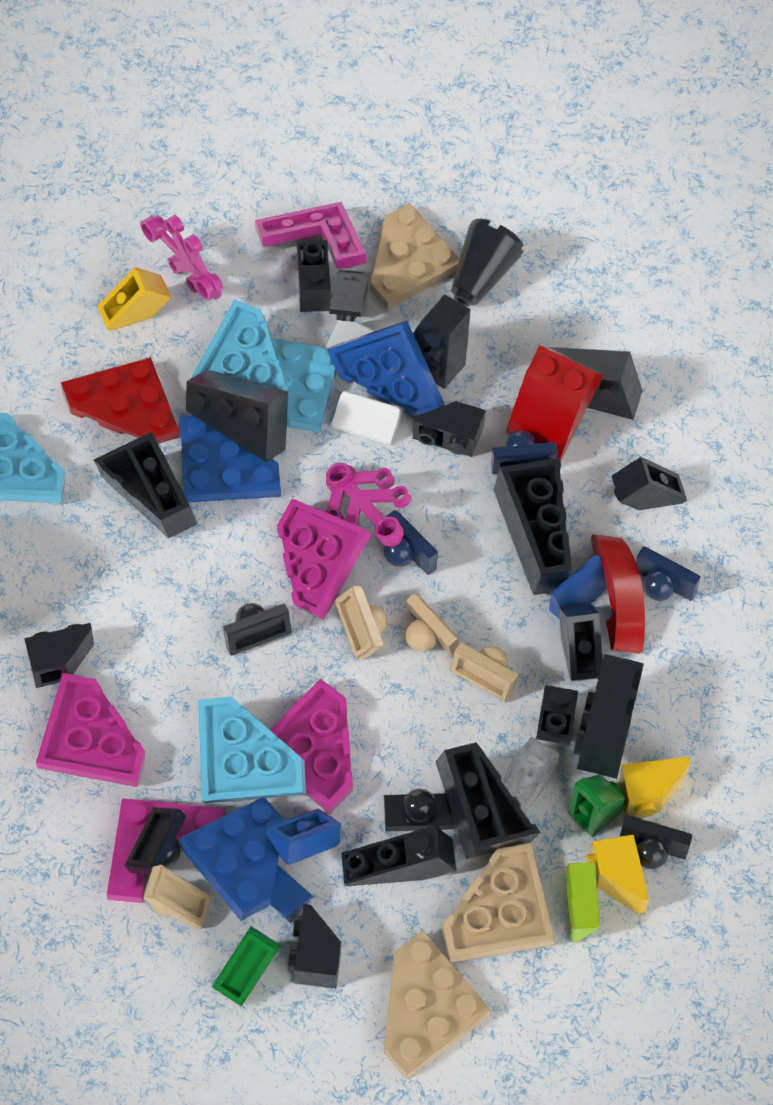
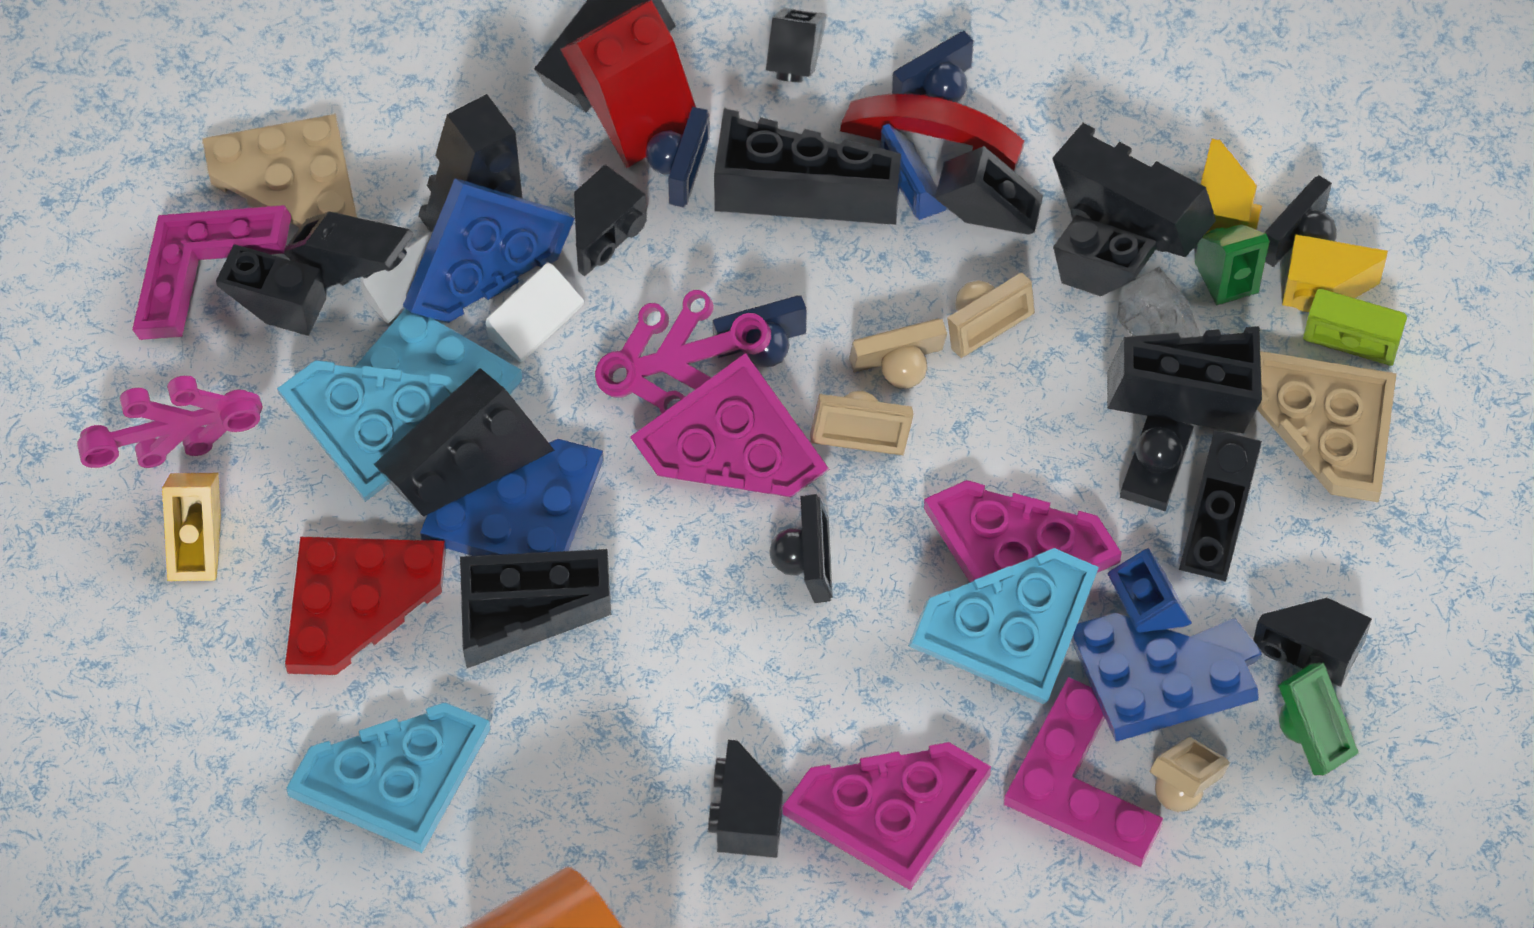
camera: 65 degrees left, 0 degrees up
black tile [124,807,186,875] -> none
tan plate [384,931,491,1080] -> none
black cone [451,218,524,306] -> none

